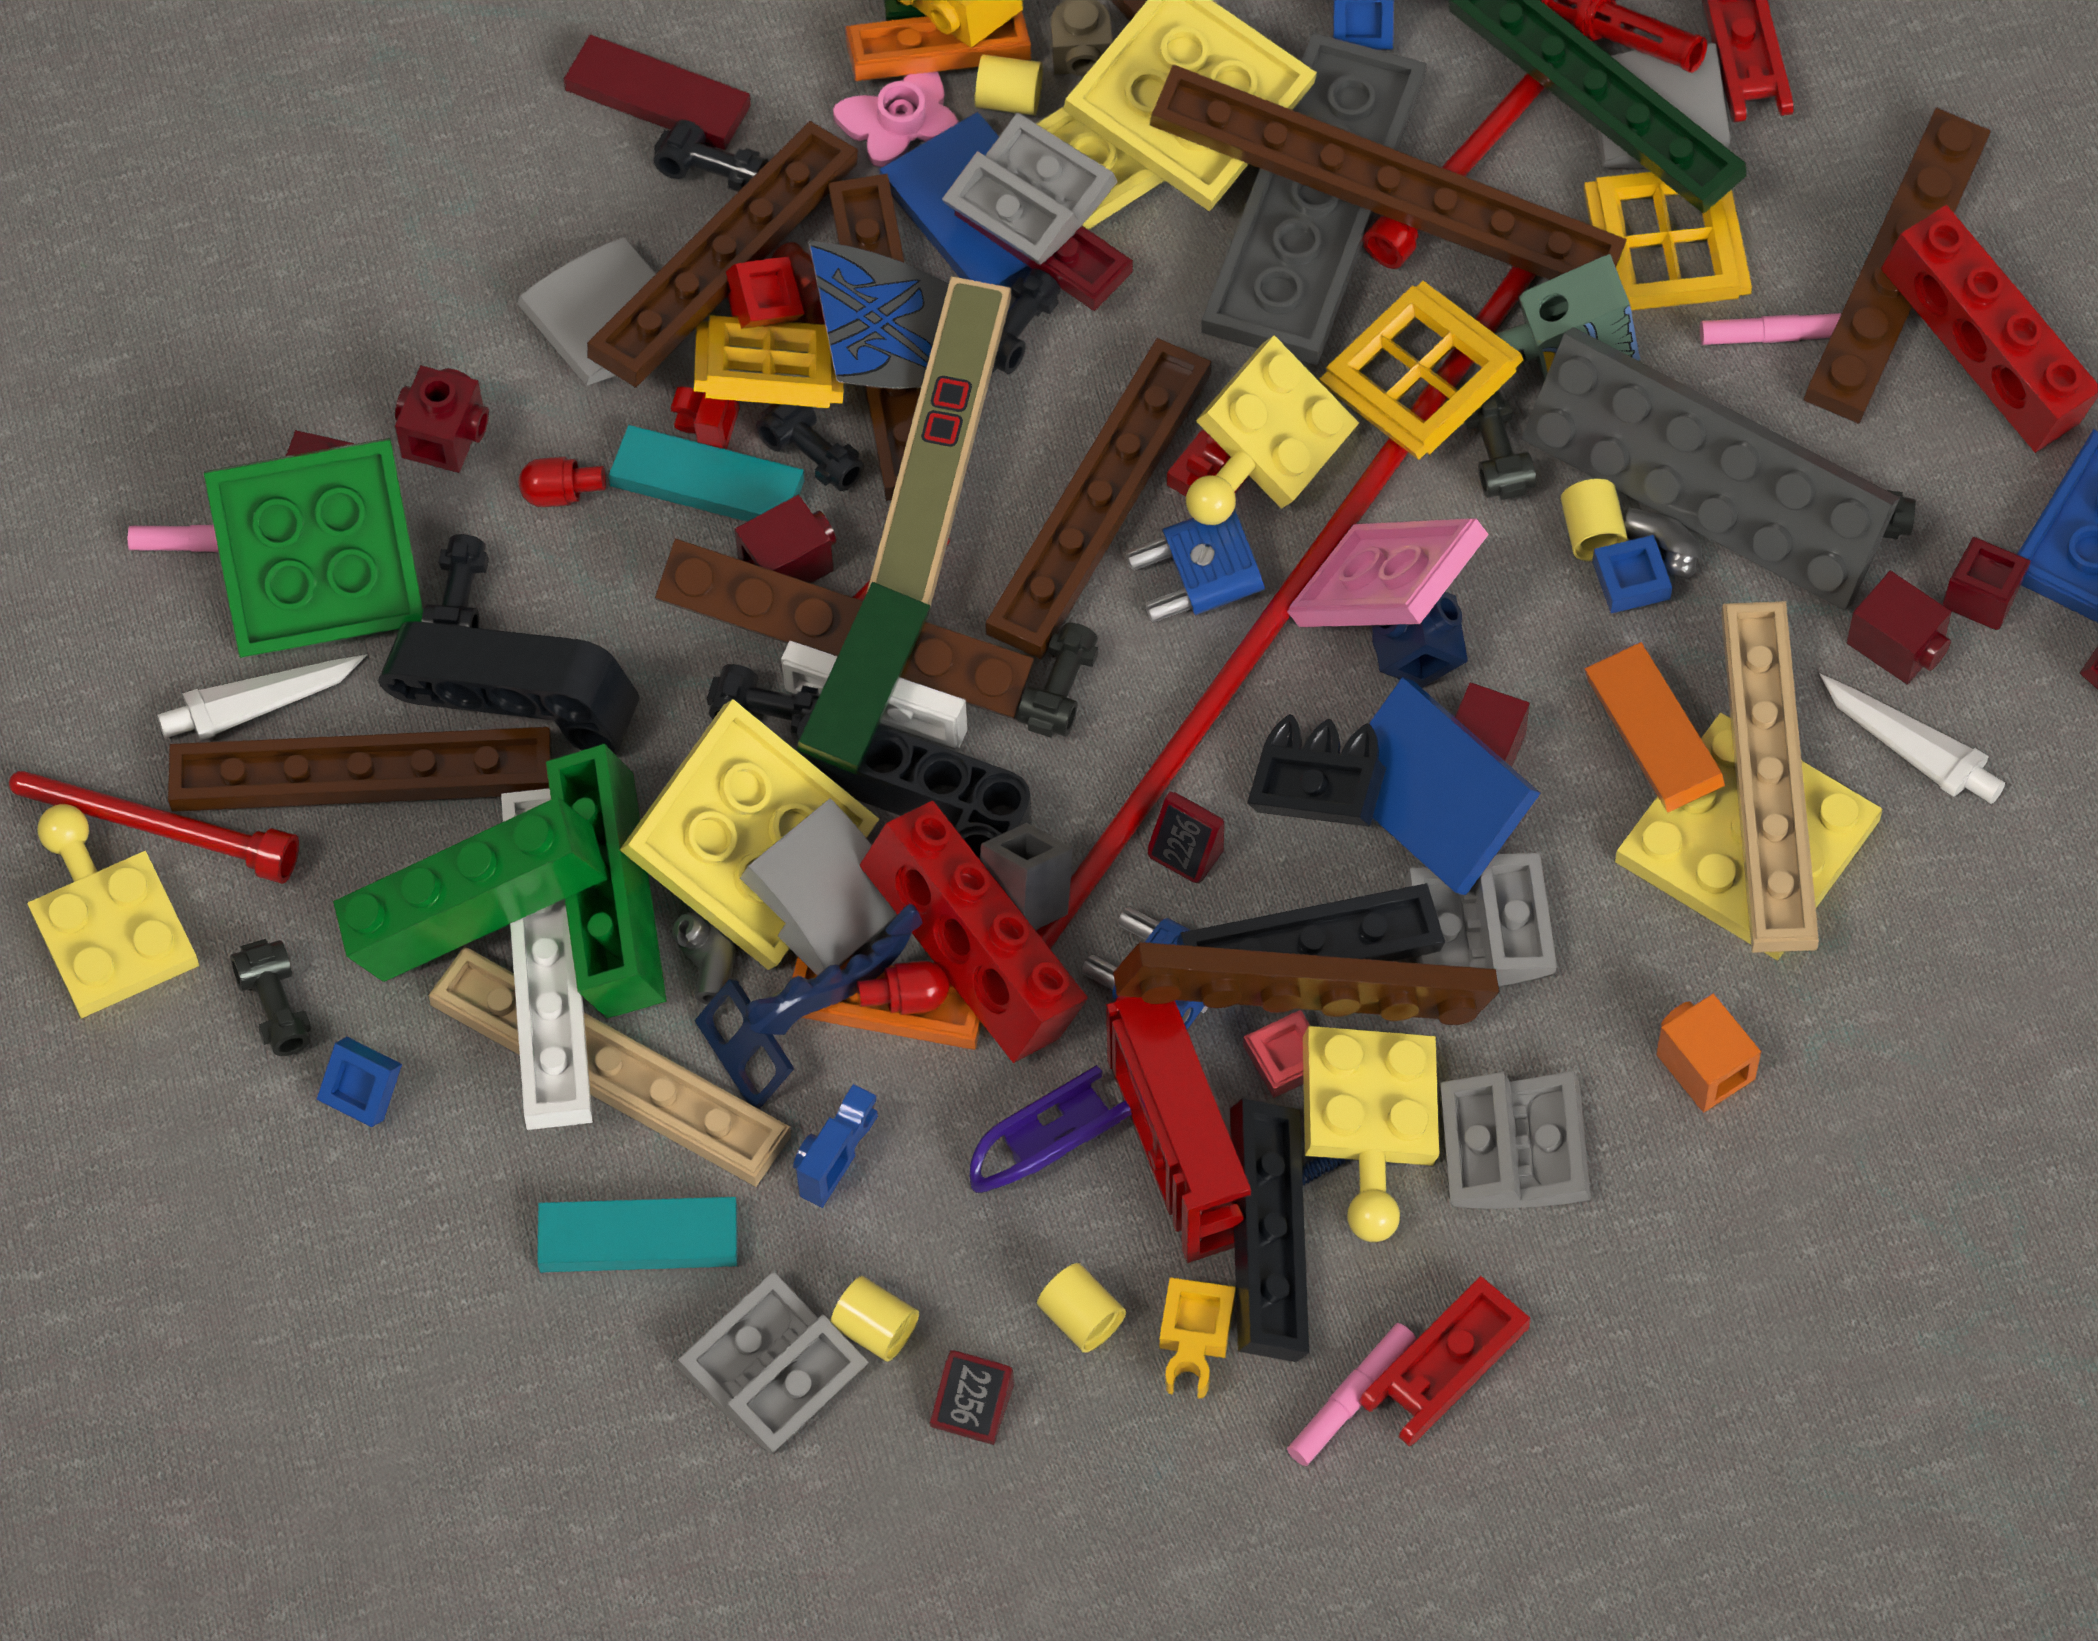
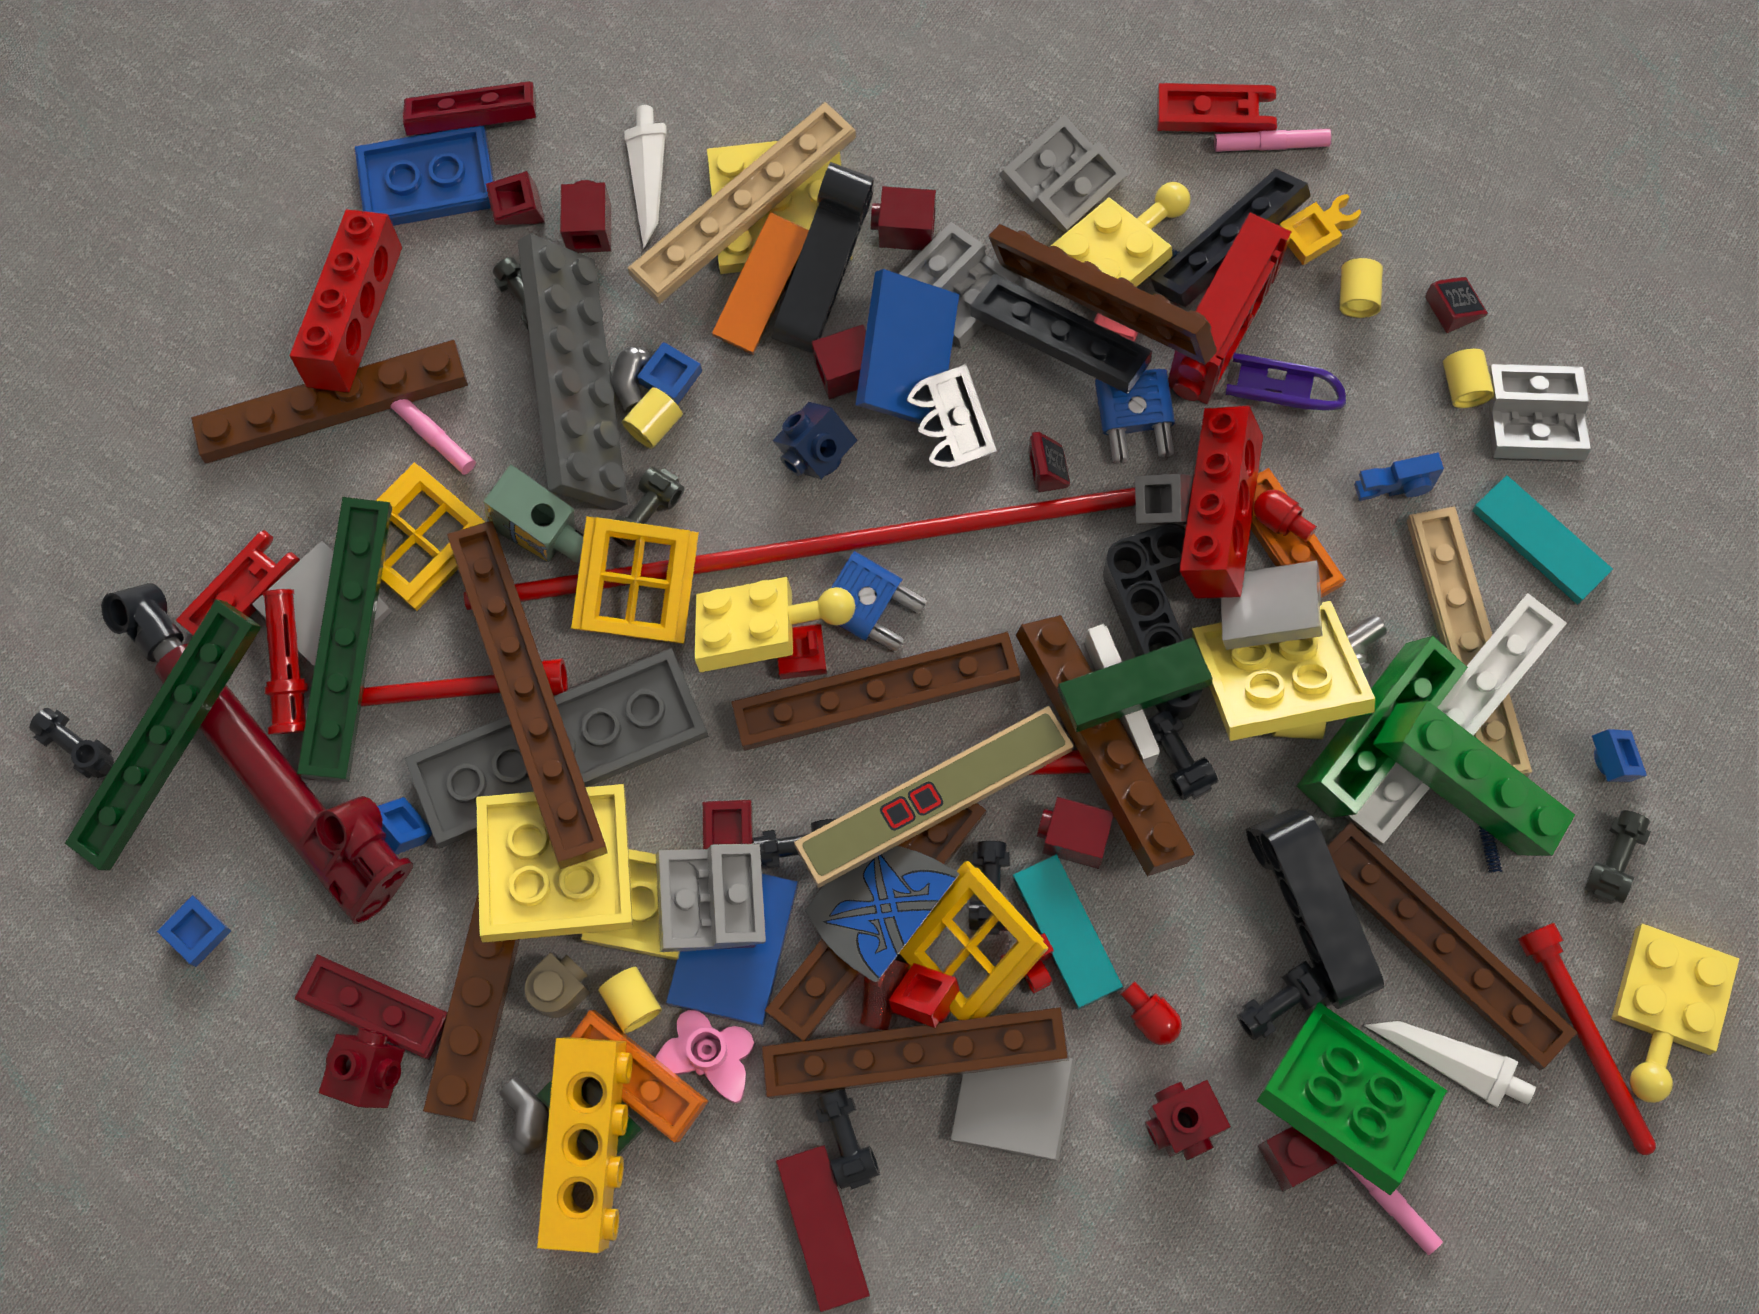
camera: 130 degrees left, 10 degrees up
dark blue piece [694,904,923,1109] -> none
pearl dark grey bar [1017,623,1098,738] -> none
bright pink tile [1287,519,1489,627] -> none
orange brick [1656,993,1761,1113] -> none
none -> black beam [771,162,874,353]
none -> dark red brick [871,186,936,251]

